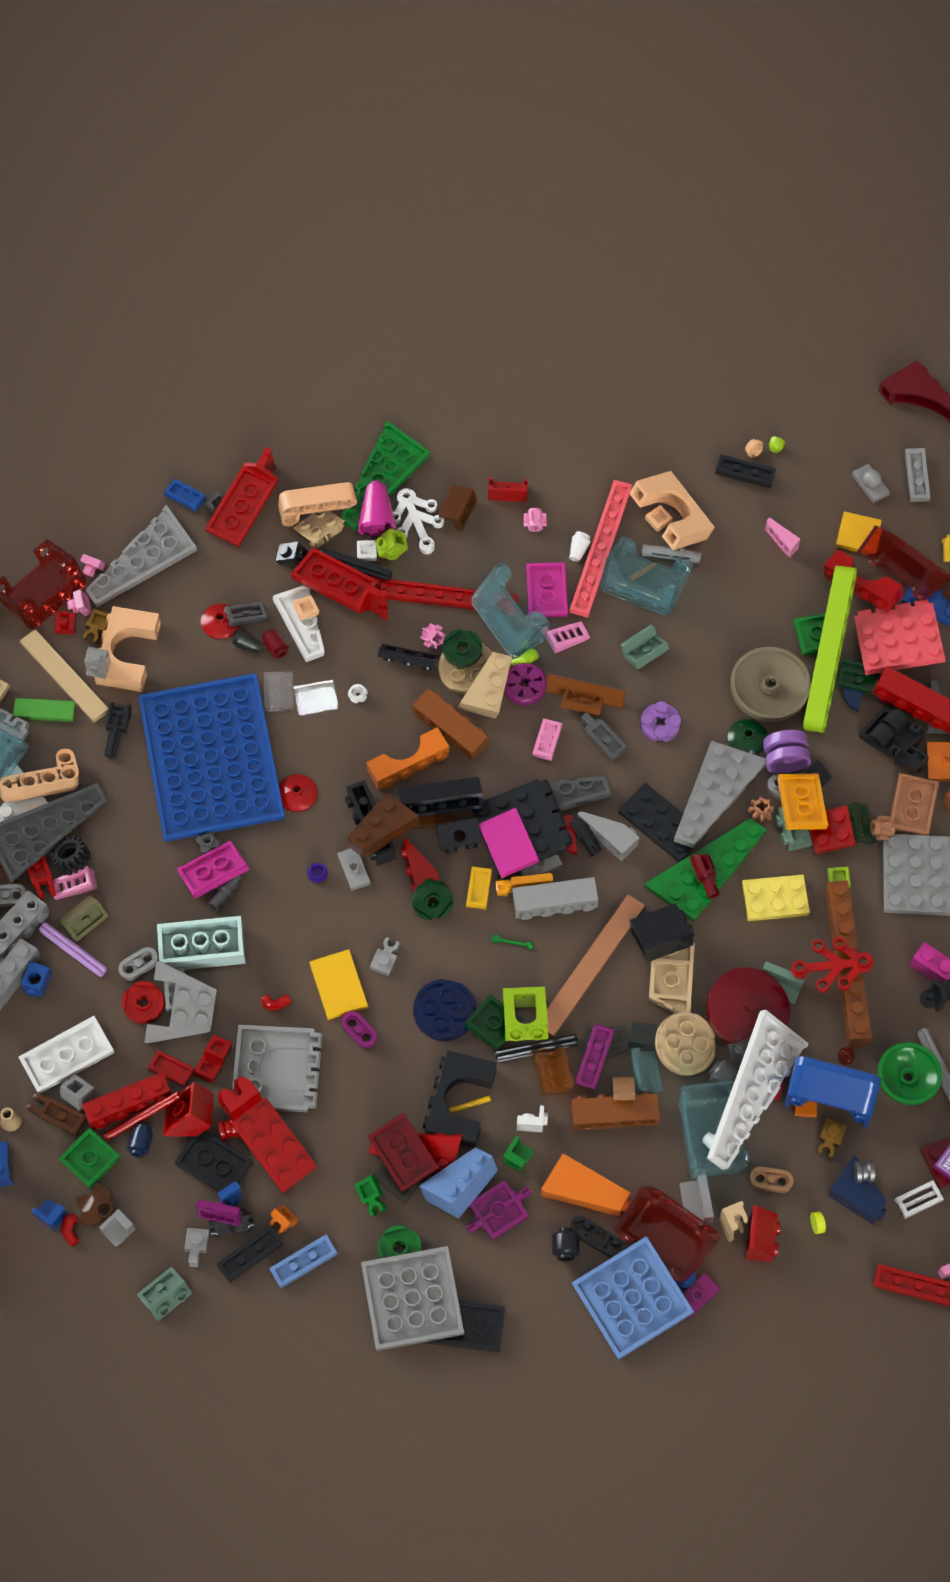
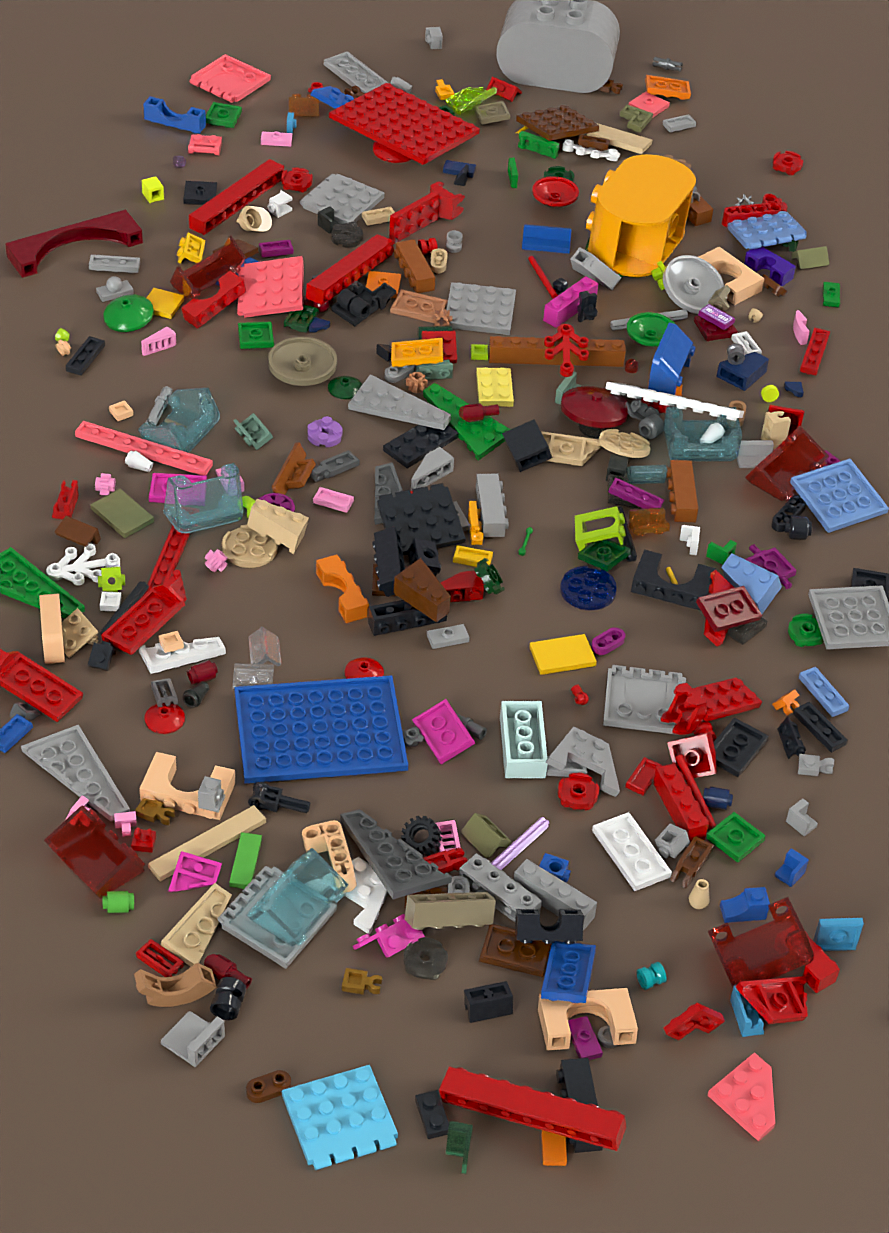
camera: 90 degrees left, 20 degrees down
red arm [60,1213,80,1247] -> none
reddish brown plate [76,1183,116,1226] -> none
light grey plate [118,947,158,981] -> none
sand green bracket [136,1266,192,1321] -> none
red slope [194,1035,233,1084] -> none
magenta plate [196,1199,242,1226] -> none
blue plate [218,1181,242,1207] -> none
dark purple plate [307,863,328,883] -> none
white plate [348,684,368,703] -> none
green plate [354,1175,387,1217] -> none
dark pink cone [358,481,397,537] -> none
light grey plate [370,937,399,976] -> none
black plate [378,644,440,670] -> none
dark orange brick [412,689,488,761] -> none
dark green plate [443,629,482,669] -> none
dark pink tile [478,808,540,878] -> none
orange slope [540,1154,632,1217] -> none
nougat tile [547,895,645,1038] -> none
black axle [570,818,602,857] -> none
medium nougat slope [613,1077,635,1101] -> none
light nougat arch [629,471,715,550] -> none
medium lavender wheel [763,730,811,774] -> none
lime beam [803,565,857,733] -> none
pearl gold plate [817,1118,847,1159] -> none
none -> olive tile [91,489,154,538]
none -> green dish [103,294,154,332]
none -> dark pink wing [168,851,222,892]
none -> dark blue tile [784,381,804,397]

